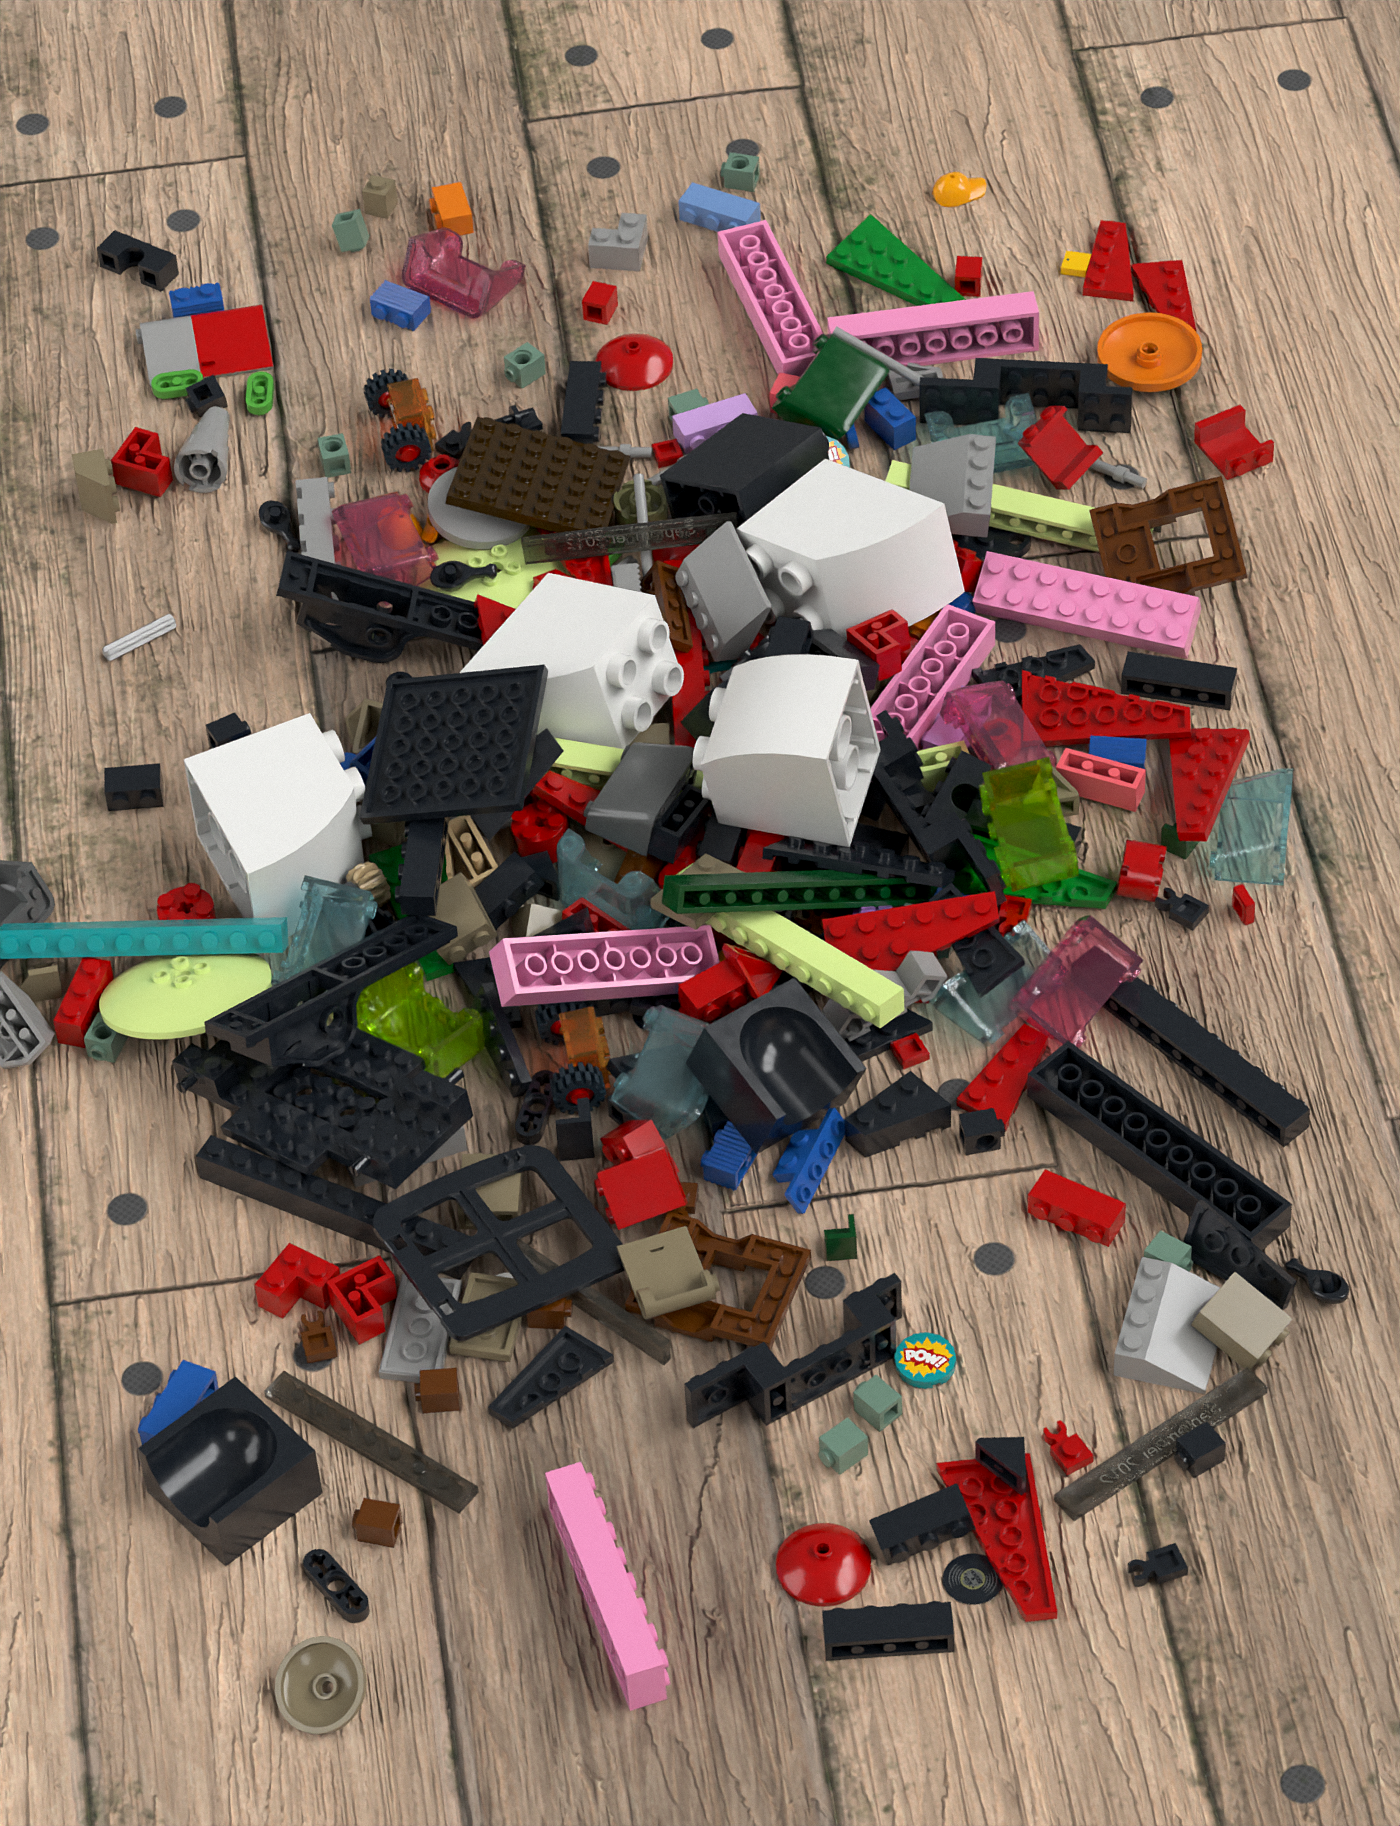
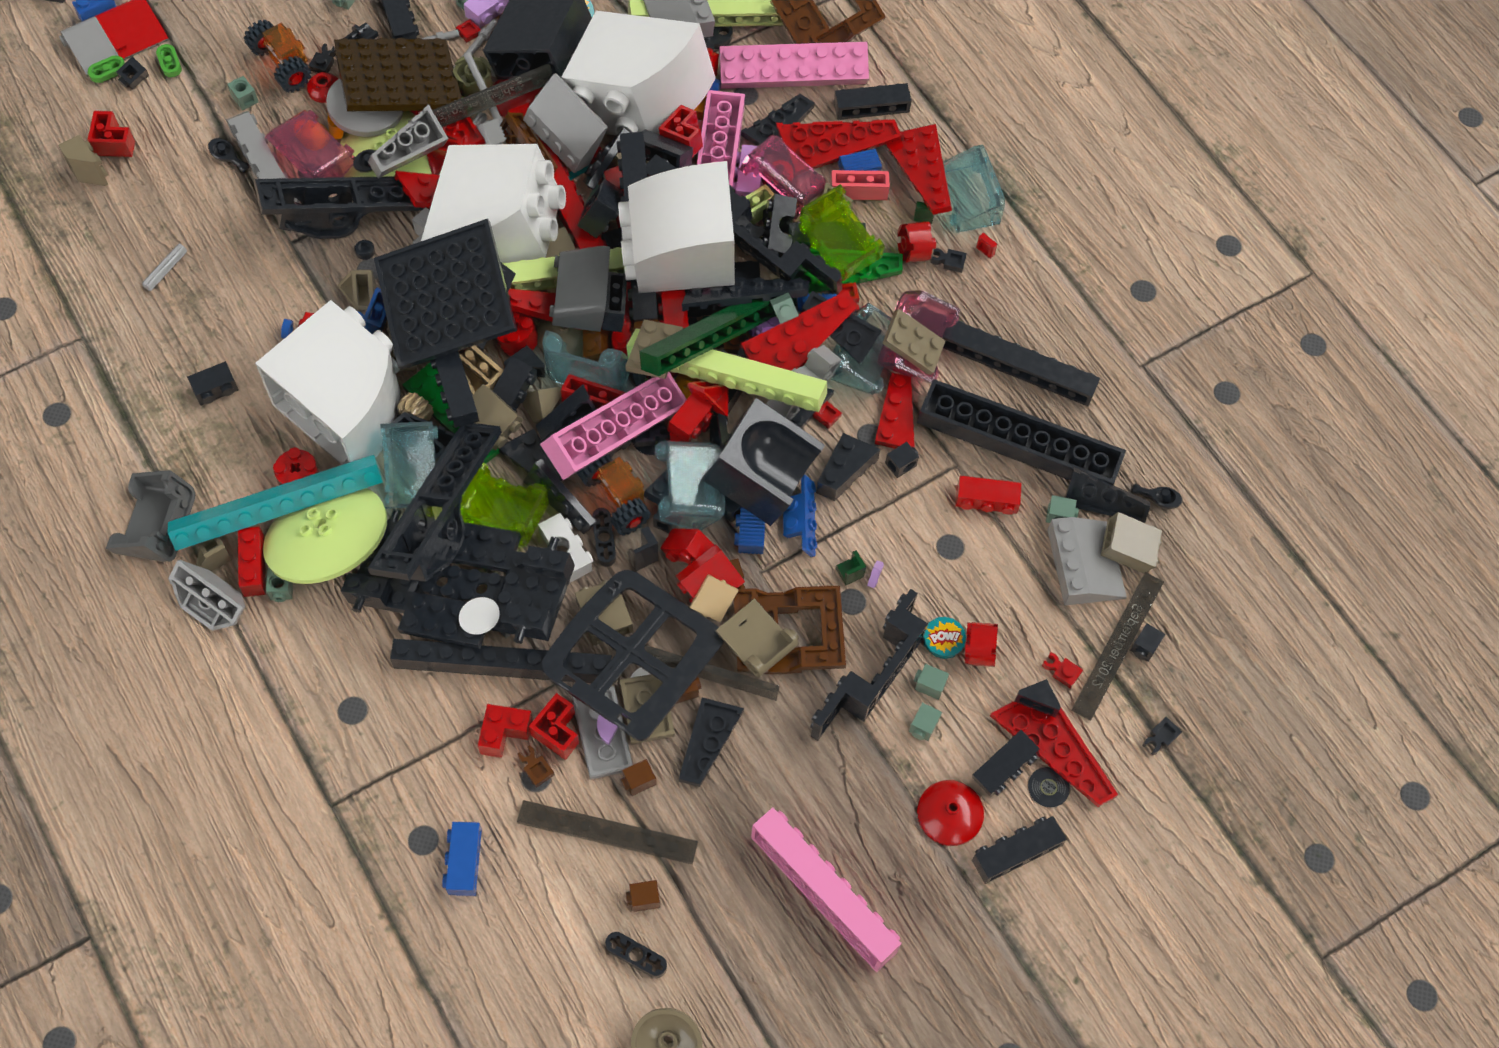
camera: 30 degrees left, 15 degrees up
black piece [138,1376,323,1566] -> none
light grey cone [174,406,230,493] -> none
black brick [205,712,251,749] -> none
none -> light grey wedge [368,105,448,178]
none -> white sticker [459,597,500,634]
none -> white arch [538,513,594,583]
none -> lavender tile [597,715,619,745]
none -> tan piece [690,574,738,622]
none -> sand green brick [770,293,799,324]
none -> lavender tile [867,560,884,588]
none -> dark tan plate [882,309,945,375]
none -> red brick [965,622,998,667]

